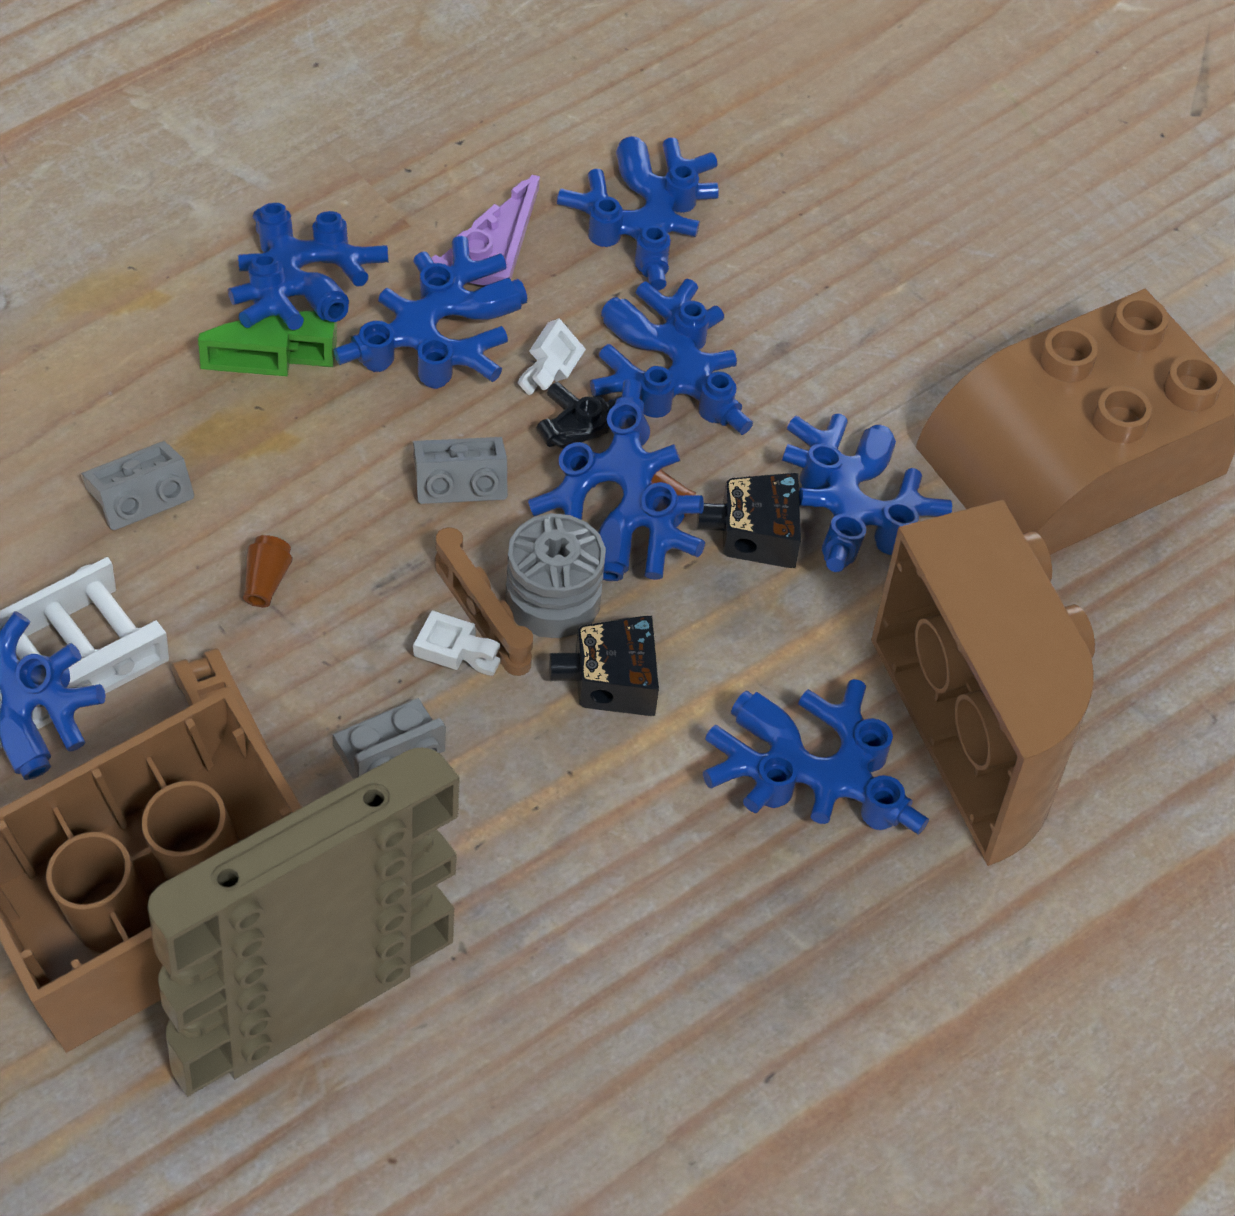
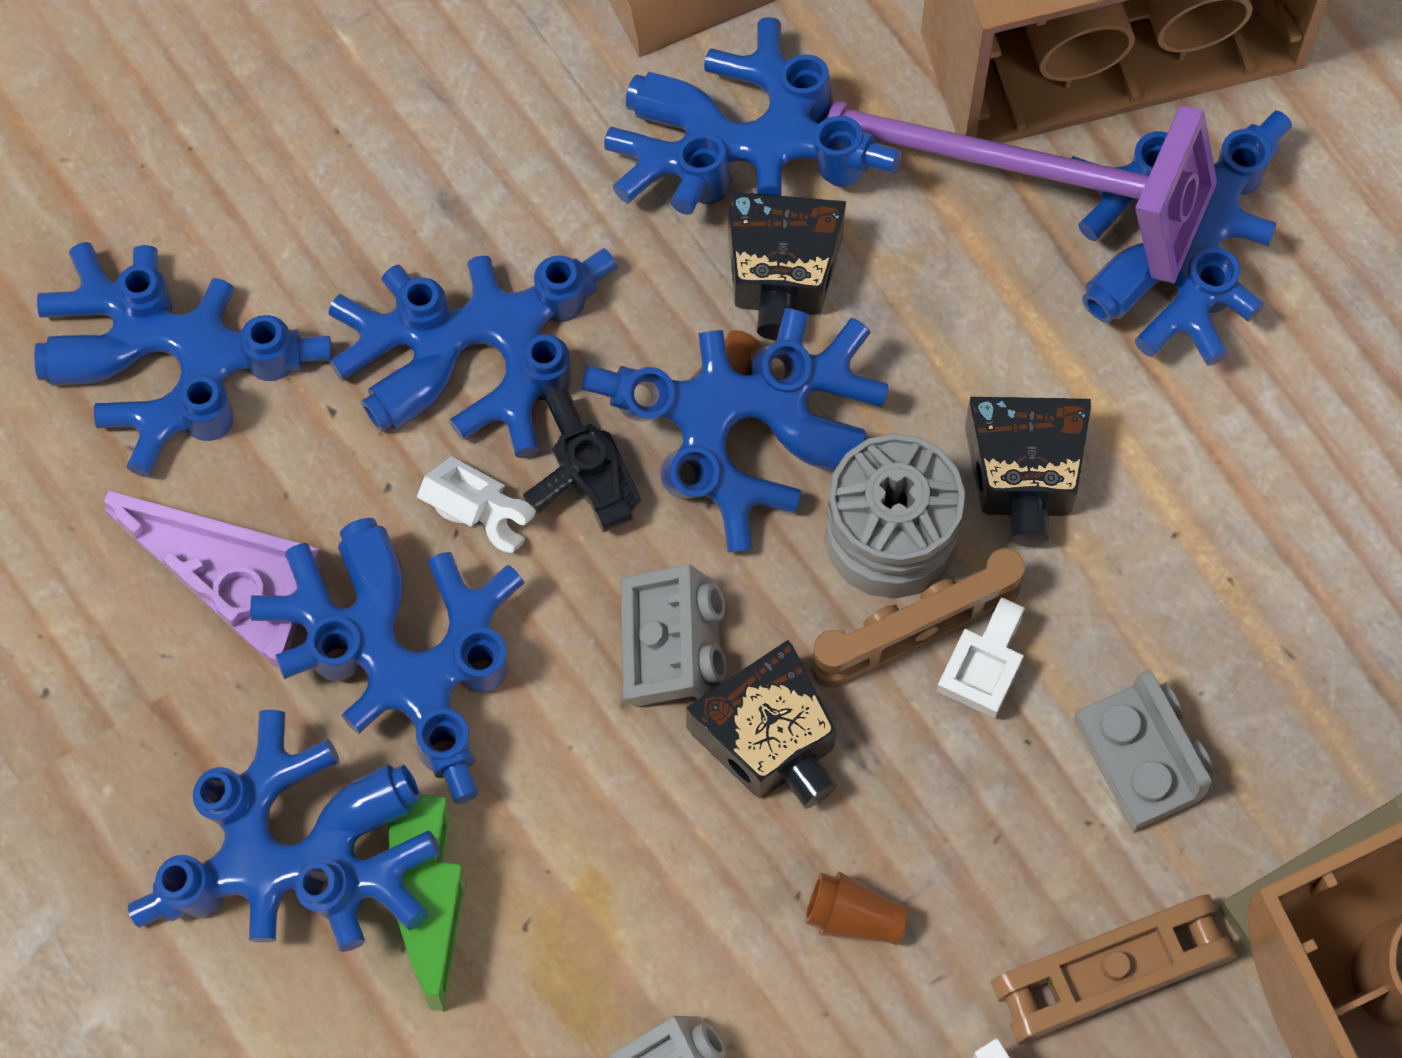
camera: 80 degrees left, 15 degrees up
none -> torso [686,640,837,809]
none -> medium lavender tile [828,101,1217,283]

